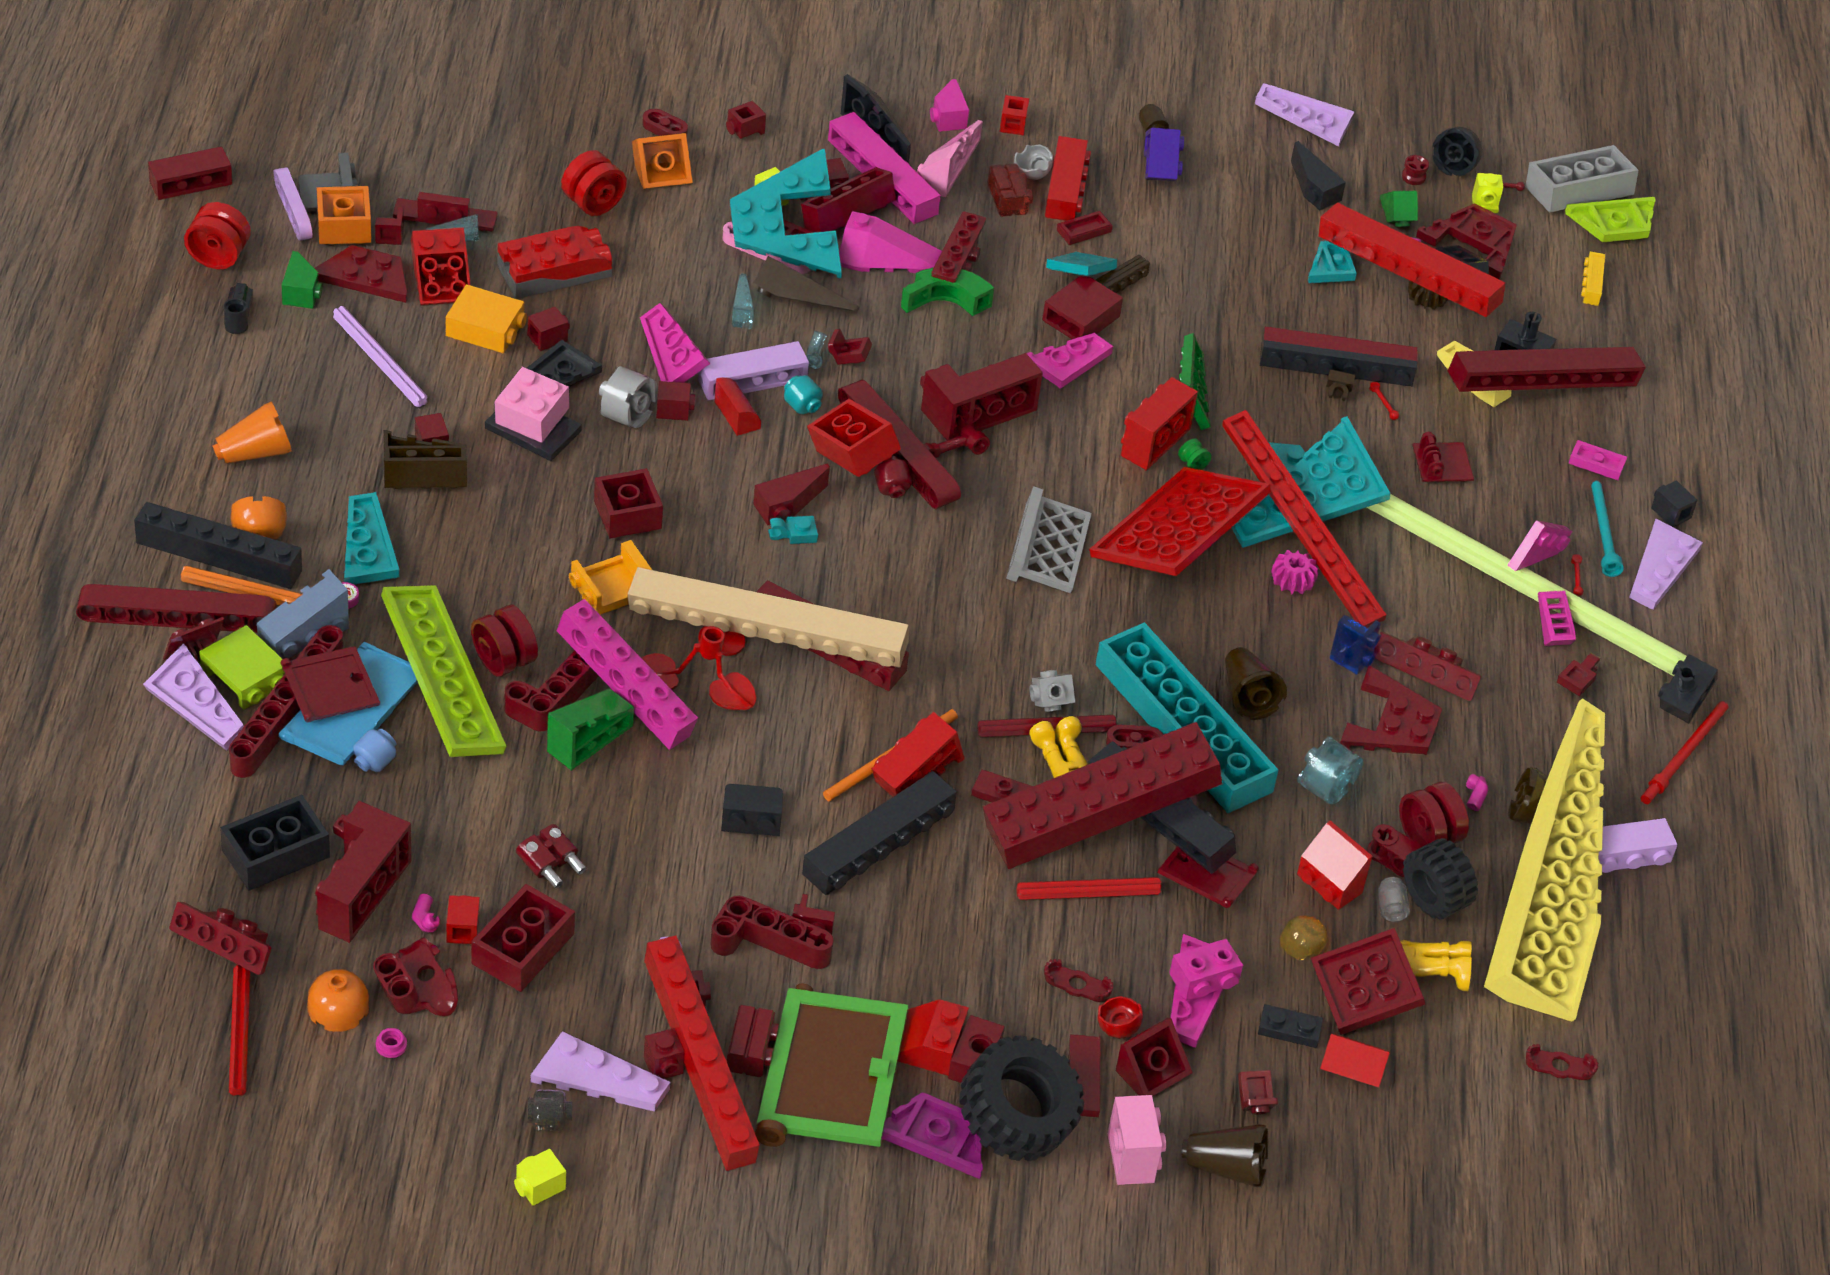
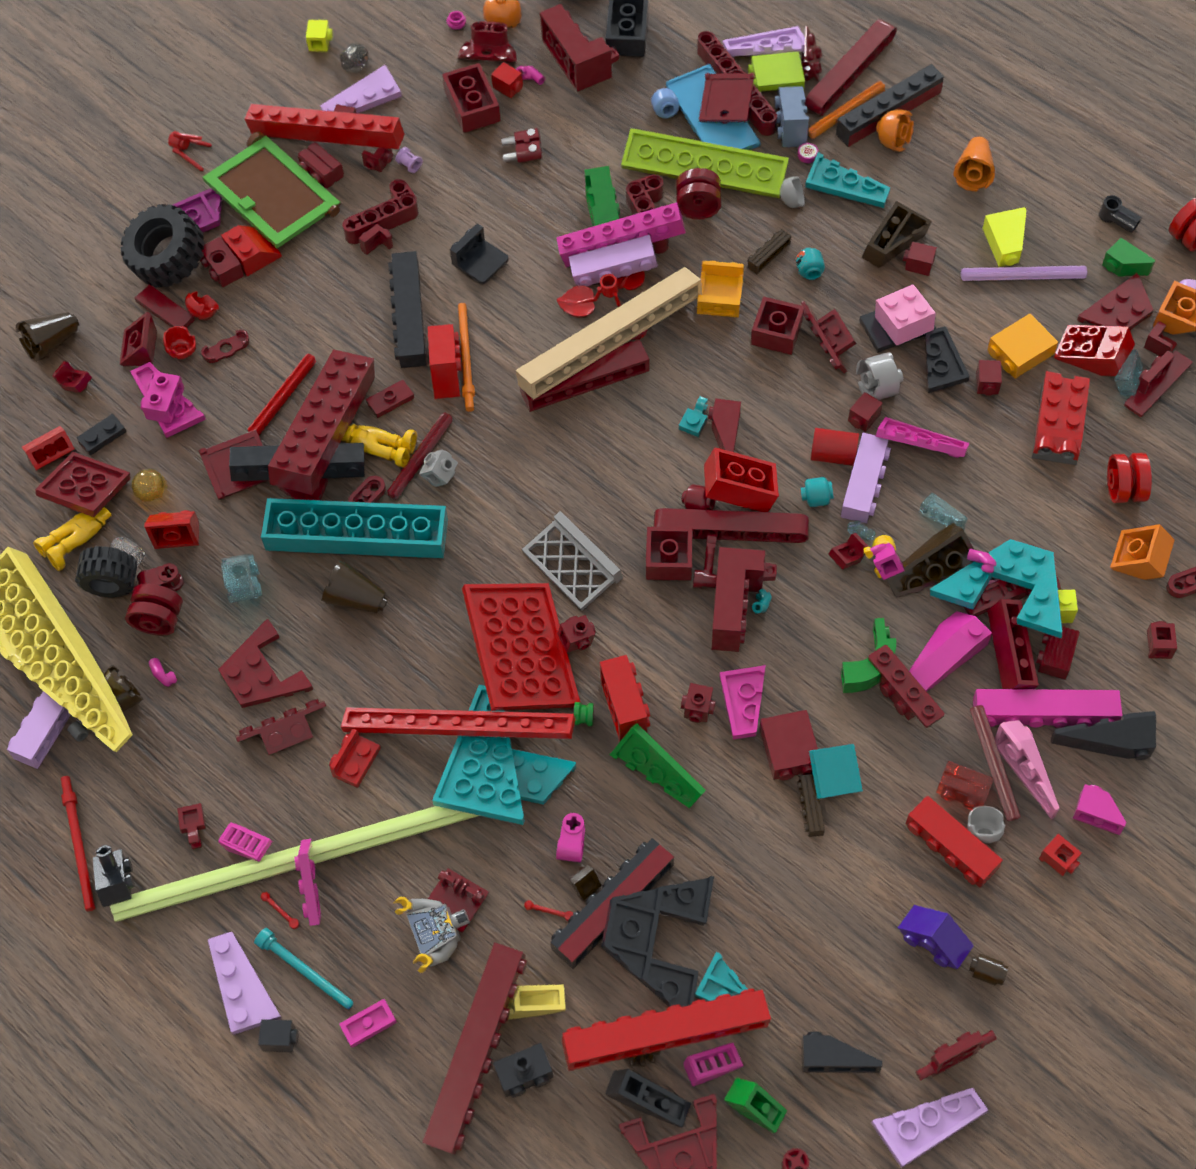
camera: 135 degrees right, 15 degrees up
dark red tile [1057,211,1113,245] -> none
bright pink brick [1107,1095,1166,1185] -> none
dark pink gear [1271,550,1318,595] -> none
clear blue bracket [1330,615,1381,674] -> none
none -> red plant [168,131,212,171]
none -> red hair [185,291,219,320]
none -> red bracket [329,729,381,788]
none -> torso [393,897,470,973]
none -> dark pink piece [556,813,585,863]
none -> dark red brick [557,615,596,653]
none -> lavender brick [569,235,658,287]
none -> black wing [601,876,714,1007]
none -> dark red brick [646,527,693,581]
none -> dark red brick [681,683,716,723]
none -> dark brown piece [747,229,791,274]
none -> light grey hair [780,176,805,208]
none -> teal head [796,248,825,280]
none -> dark red bracket [801,301,857,374]
none -> dark pink piece [864,535,904,580]
none -> dark red plate [915,1030,997,1081]
none -> dark pink arm [967,549,996,573]
none -> dark red axle [970,705,1021,821]
none -> neon yellow slope [983,207,1026,267]

